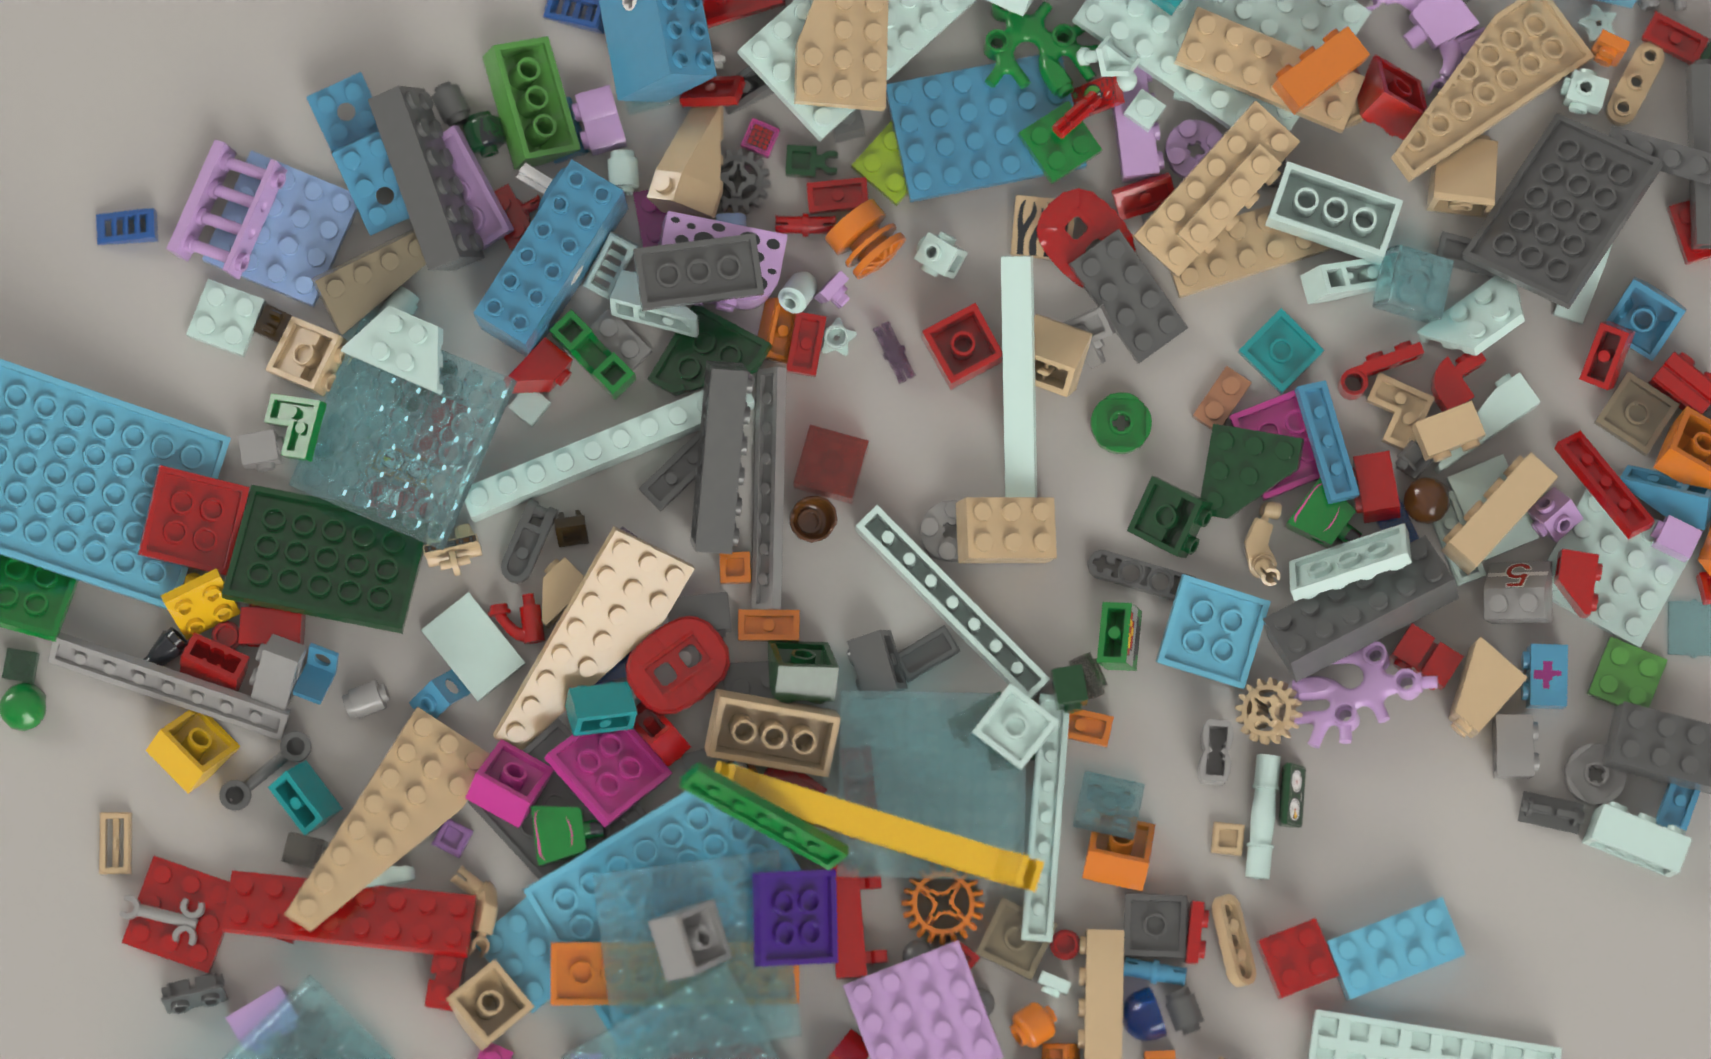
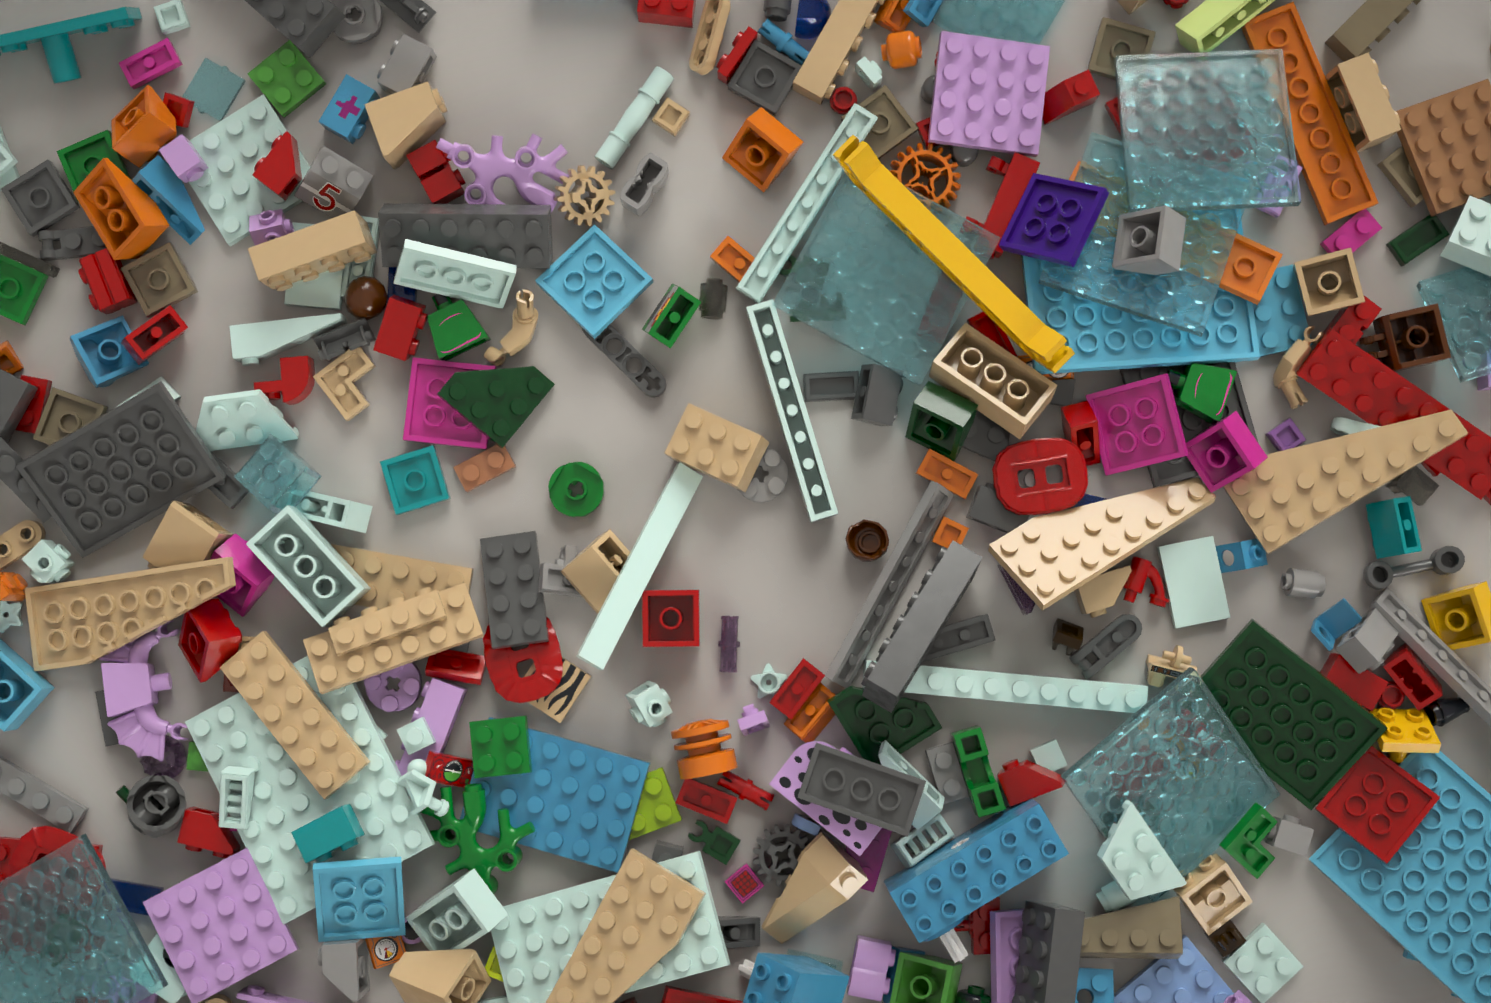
camera: 155 degrees left, 5 degrees up
teal brick [565,682,637,736] -> none
light aqua brick [608,149,639,195] -> none
red plate [679,75,745,107] -> none
green plate [679,762,849,870] -> none
light aqua brick [778,271,817,313] -> none
clear red brick [793,424,869,504] -> none
light aqua plate [972,683,1059,771] -> none
dark green brick [1050,664,1088,713] -> none
red axle [1052,91,1102,138] -> none
clear light blue plate [1073,771,1145,840] -> none
dark green plate [1127,476,1212,558] -> none
orange brick [1272,26,1370,115] -> none
dark green slope [1278,763,1306,828] -> none
dark azure plate [1295,380,1360,504] -> none
red plate [1338,340,1425,400] -> none
tan brick [1411,401,1486,463] -> none
red plate [1554,430,1655,539] -> none
none -> dark tan plate [33,387,108,445]
none -> dark pink slope [210,533,275,617]
none -> reddish brown hinge [1359,303,1451,372]

